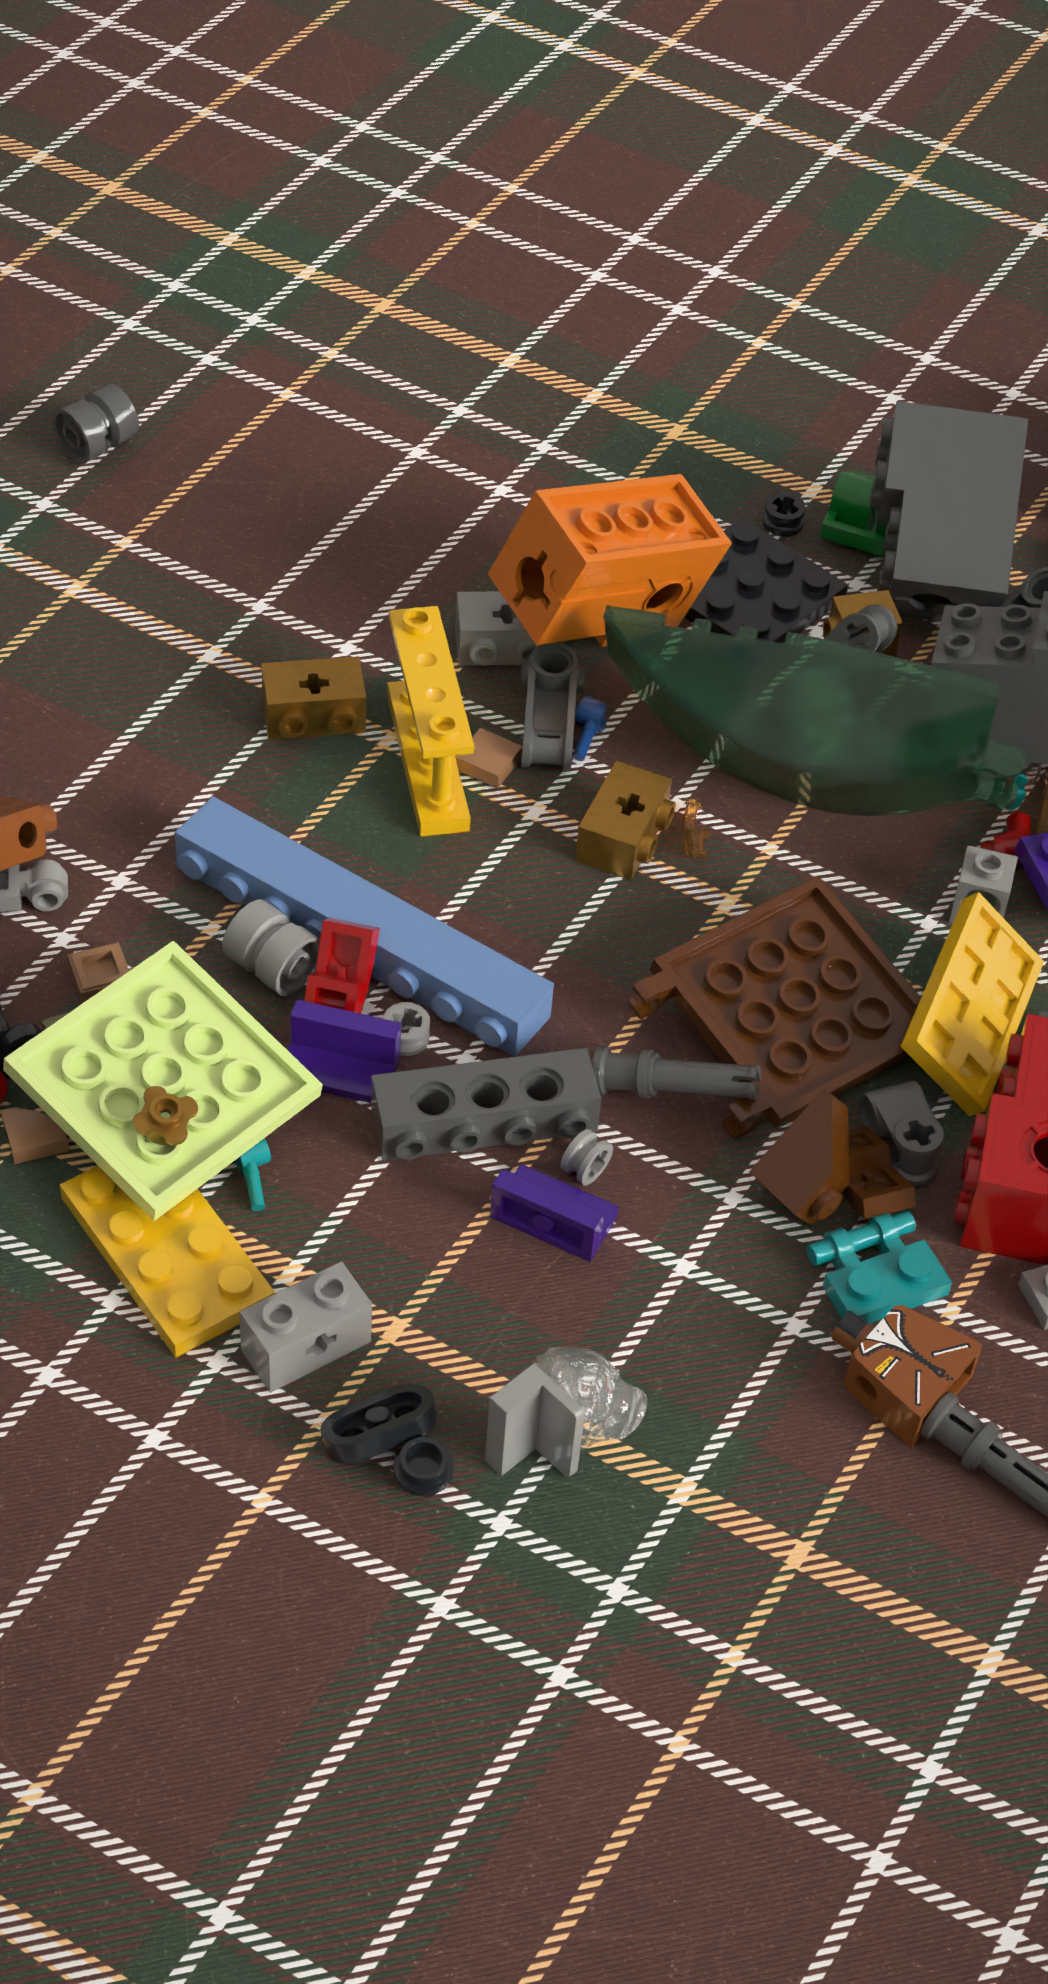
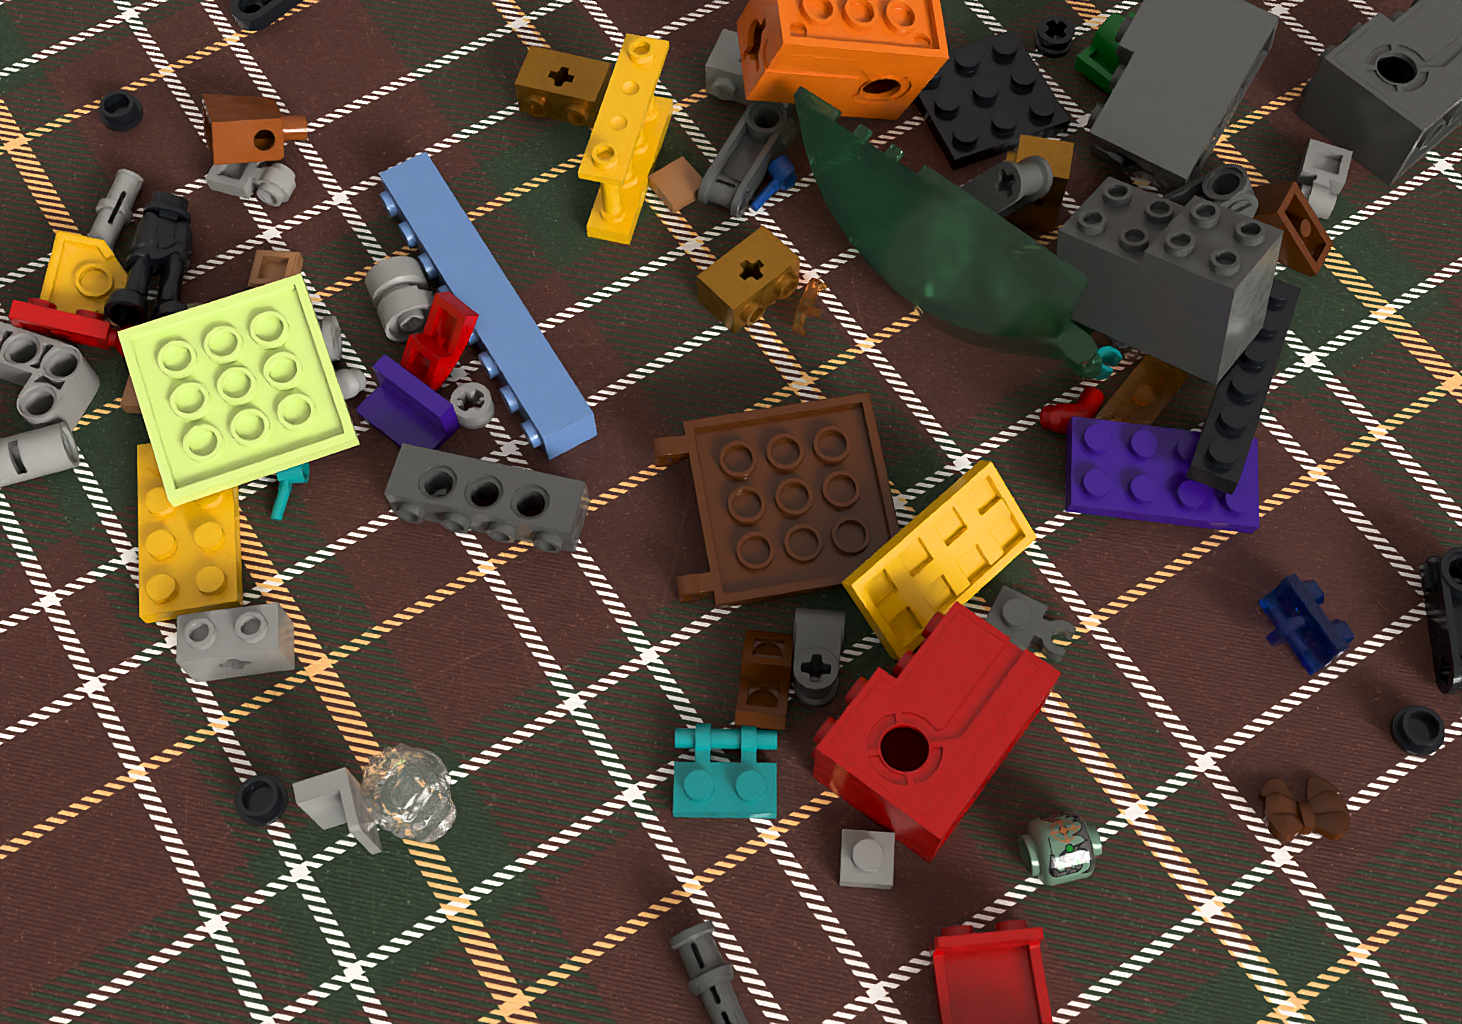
camera: 30 degrees right, 15 degrees up
pearl gold plate [133,1086,198,1145] -> none
black plate [320,1384,437,1465] -> none
dark purple panel [490,1165,619,1262] -> none
light grey bush [560,1129,613,1185] -> none
dark grey pin [592,1046,761,1100] -> none
reddish brown slope [749,1088,850,1226] -> none
dark orange torso [832,1305,983,1448] -> none
light grey brick [949,845,1018,923] -> none

